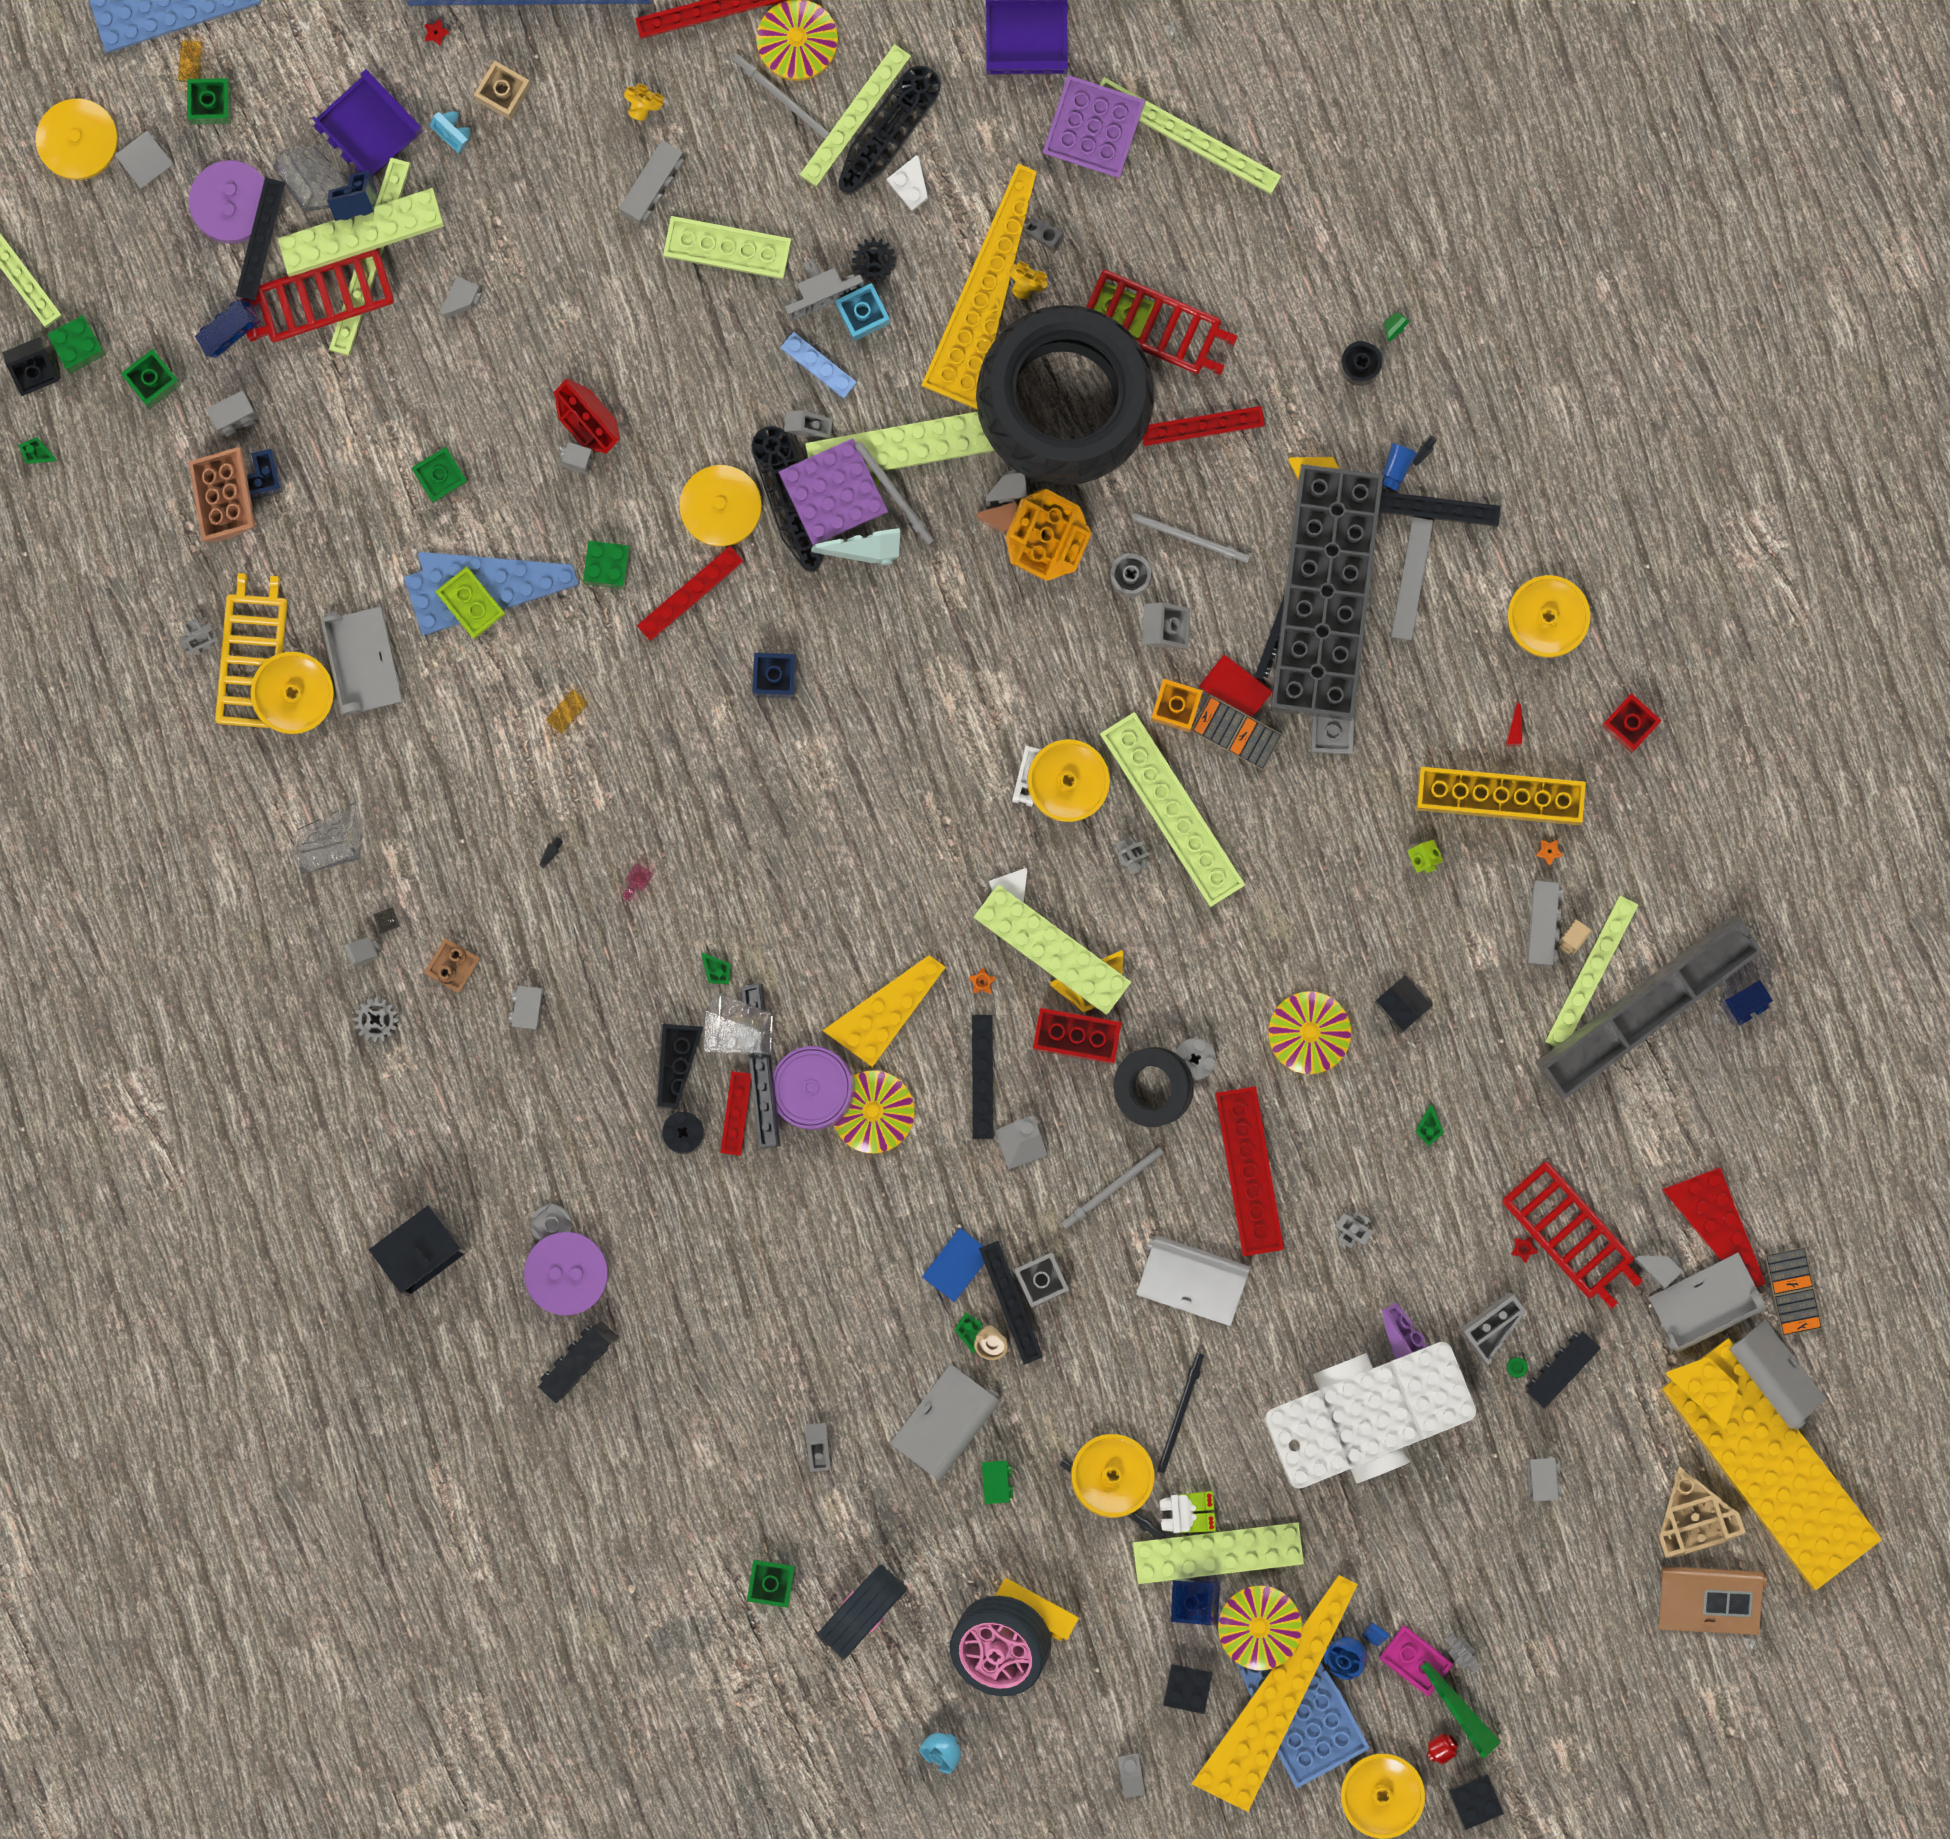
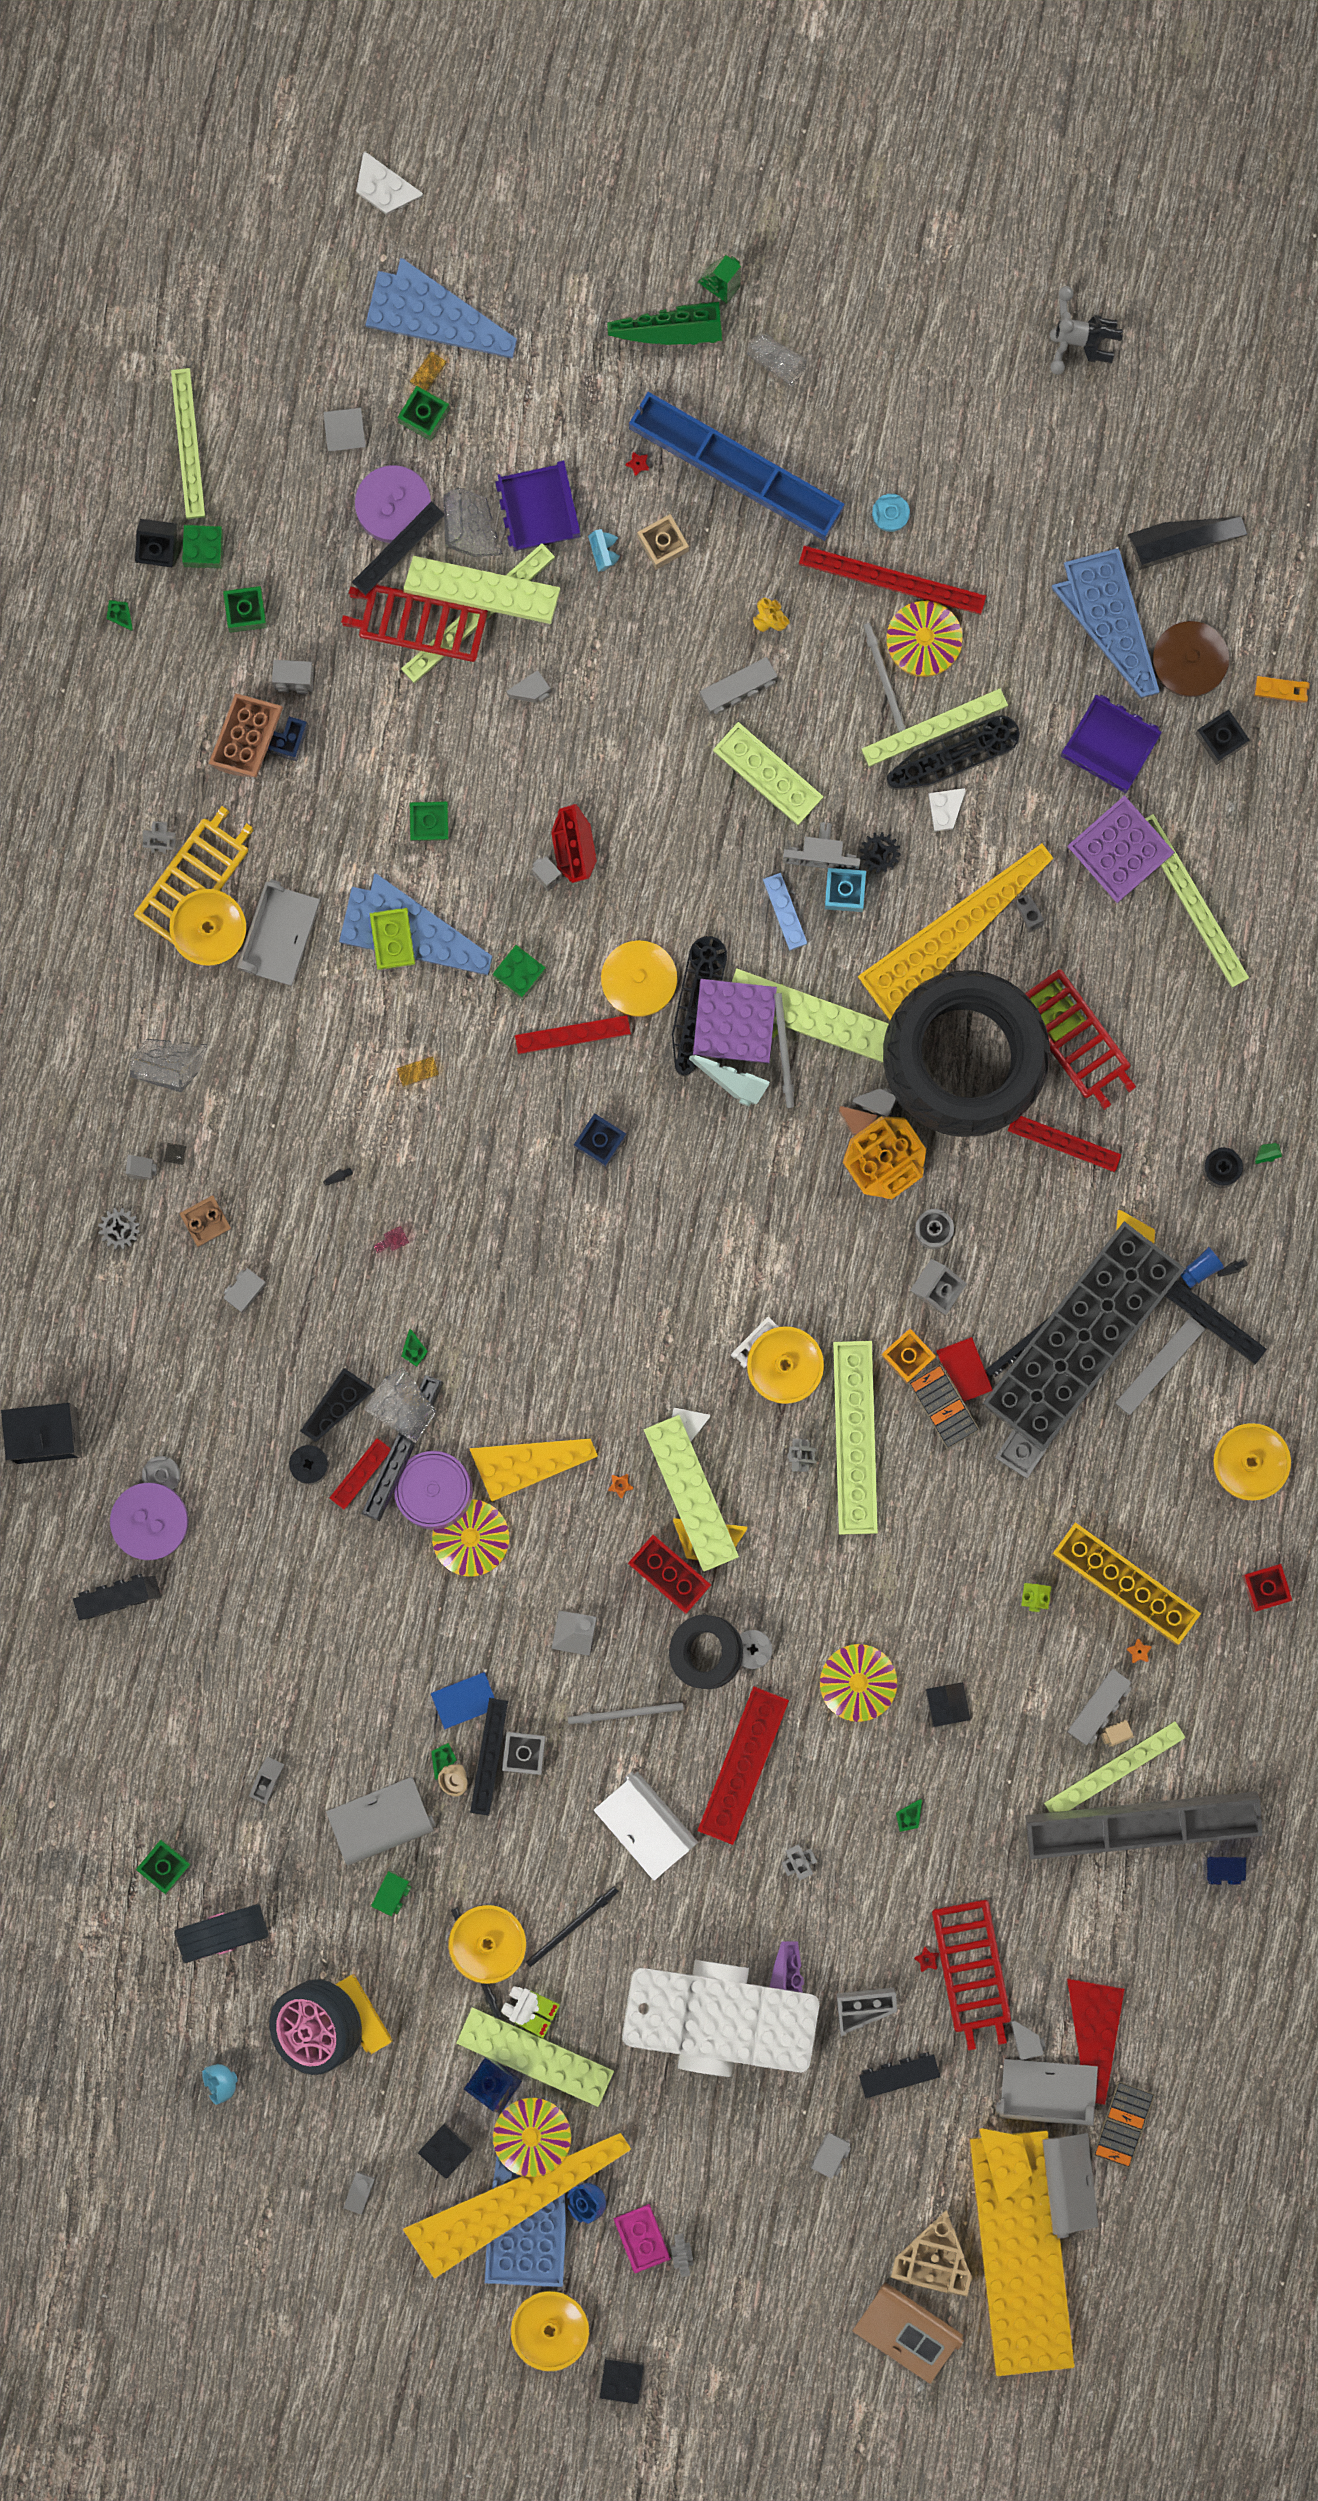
camera: 30 degrees right, 0 degrees up
yellow dish [36,99,118,180] -> none
clear blue brick [194,300,261,358] -> none
dark blue brick [327,170,377,221] -> none
light grey slope [784,410,833,439] -> none
black plate [972,1015,993,1139] -> none
yellow plate [1009,261,1048,300] -> none
light grey bar [1132,513,1250,564] -> none
blue slope [1362,1622,1389,1647] -> none
green wedge [1421,1661,1501,1758] -> none
red head [1427,1733,1459,1765] -> none
red slope [1505,703,1522,747] -> none
green tile [1506,1357,1528,1378] -> none

